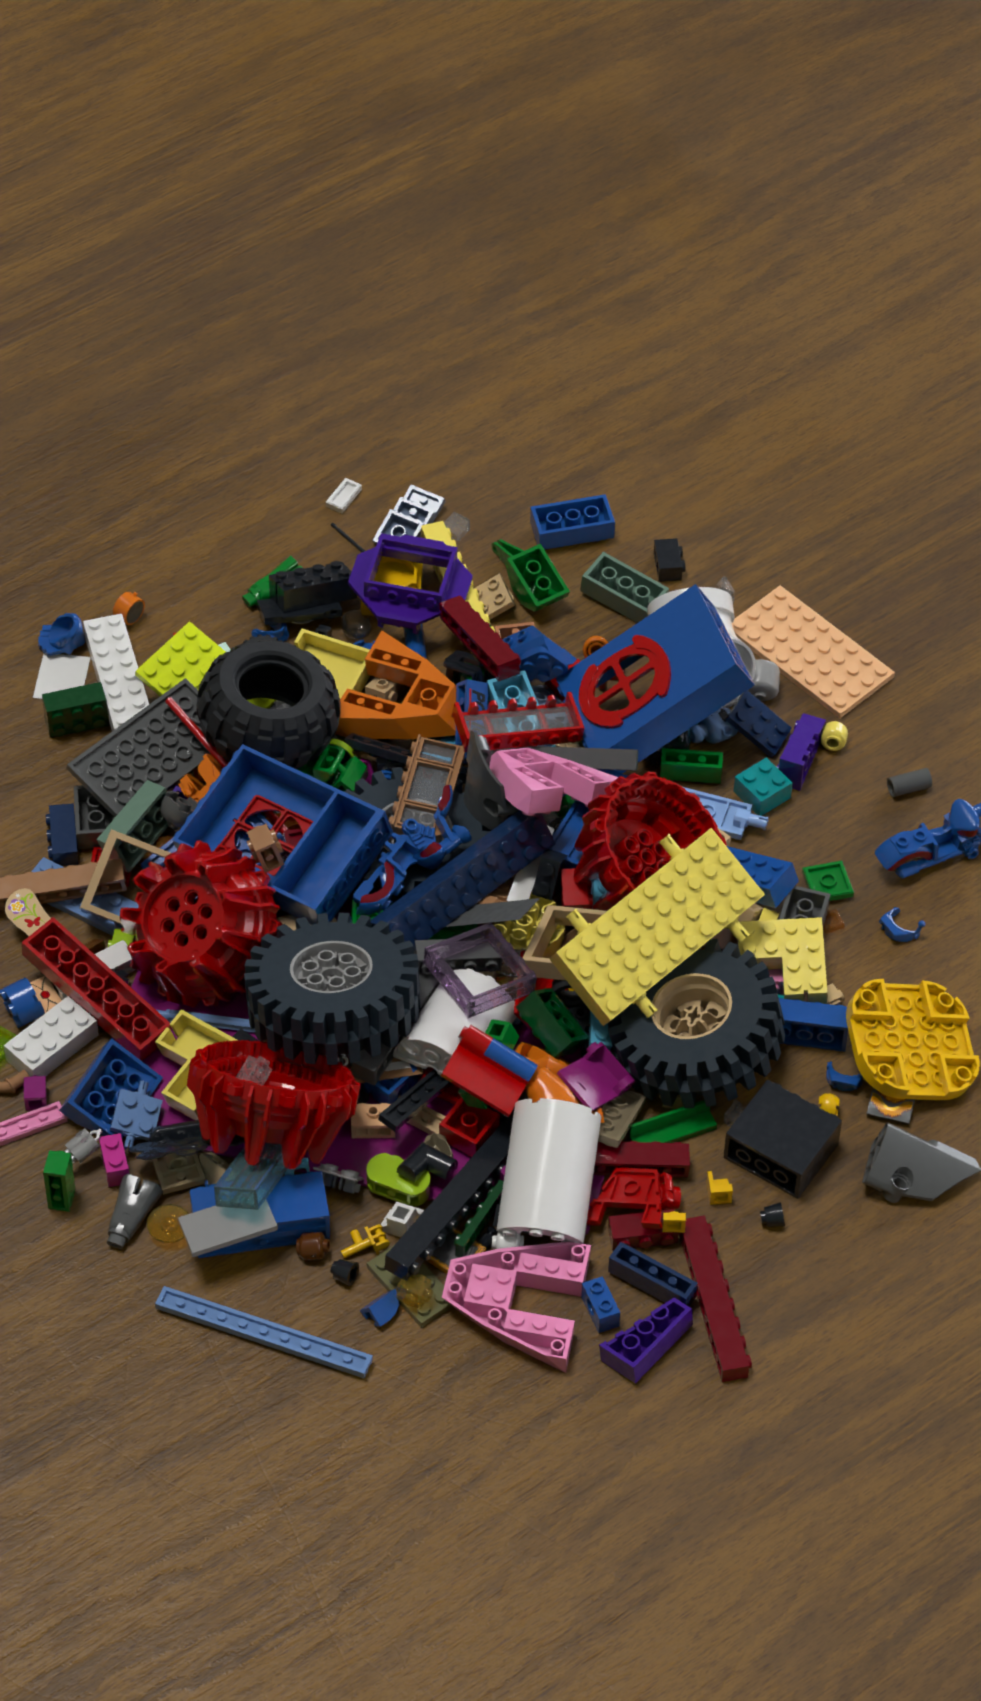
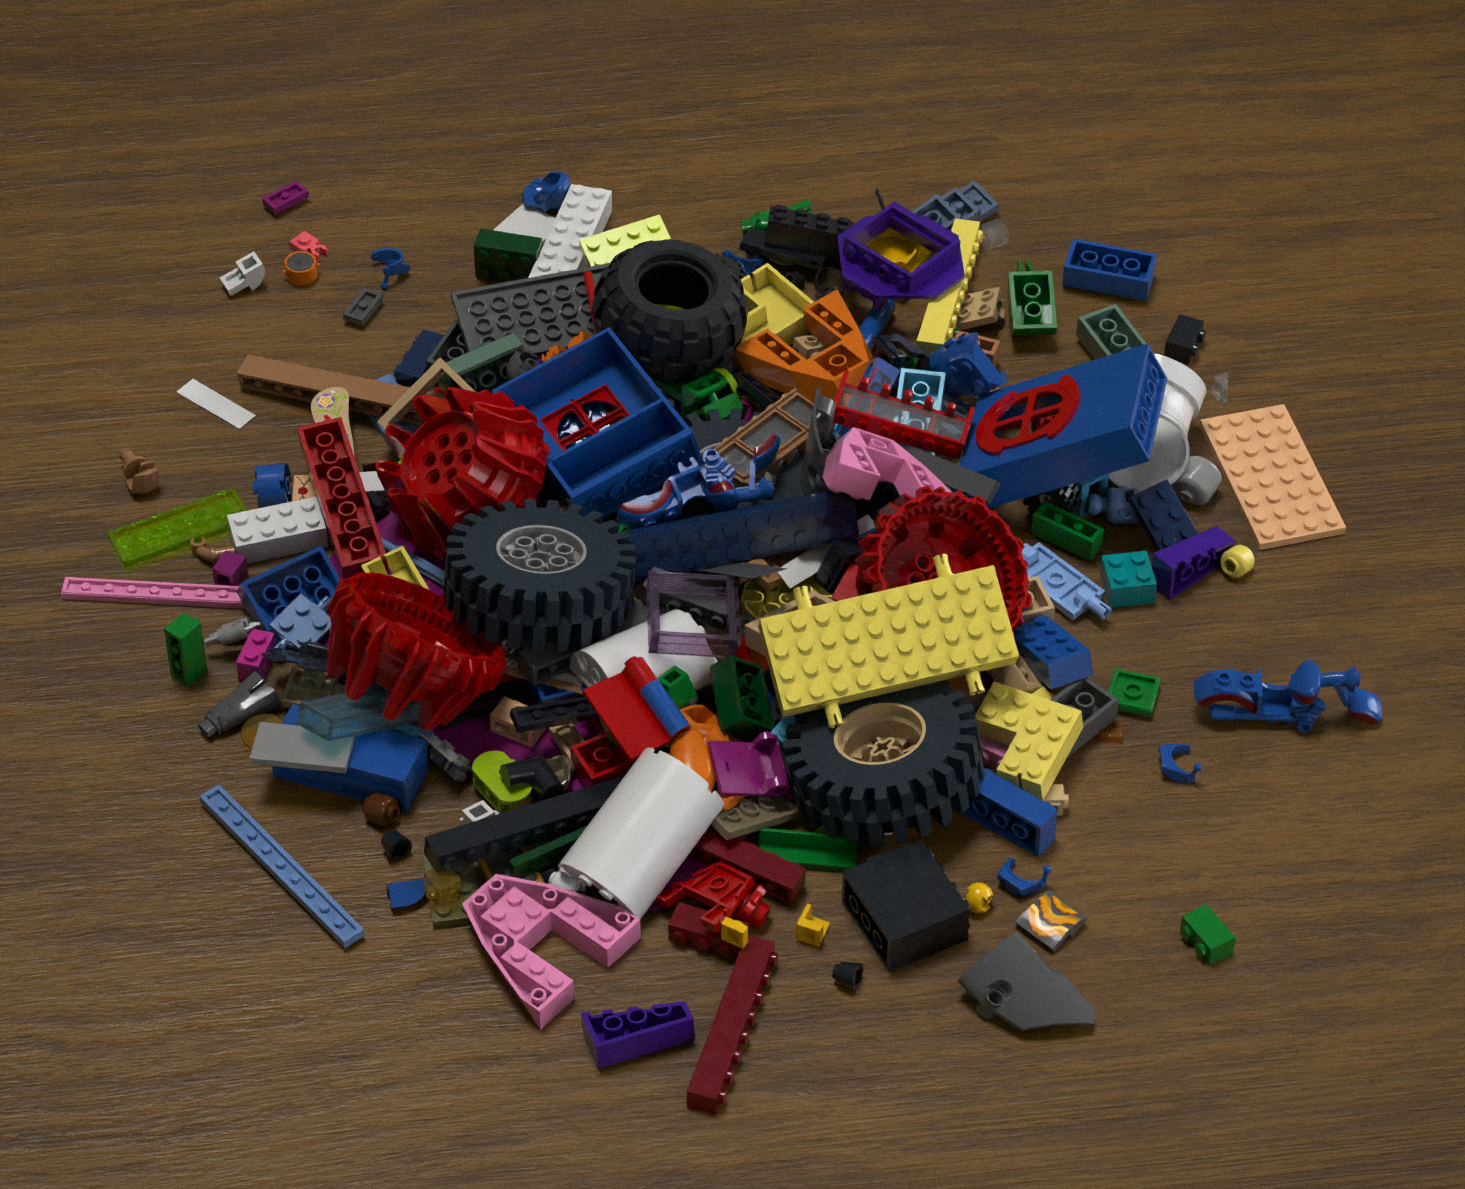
camera: 30 degrees right, 5 degrees down
orange piece [113,592,145,625] -> none
clear brick [236,1055,272,1085] -> none
medium nougat brick [246,824,285,872] -> none
white tile [326,478,362,514] -> none
yellow arm [341,1224,390,1259] -> none
dark red brick [439,595,521,682] -> none
blue brick [581,1276,620,1333] -> none
dark blue brick [608,1242,698,1307] -> none
yellow plate [846,979,980,1100] -> none
dark grey pin [887,768,932,797] -> none

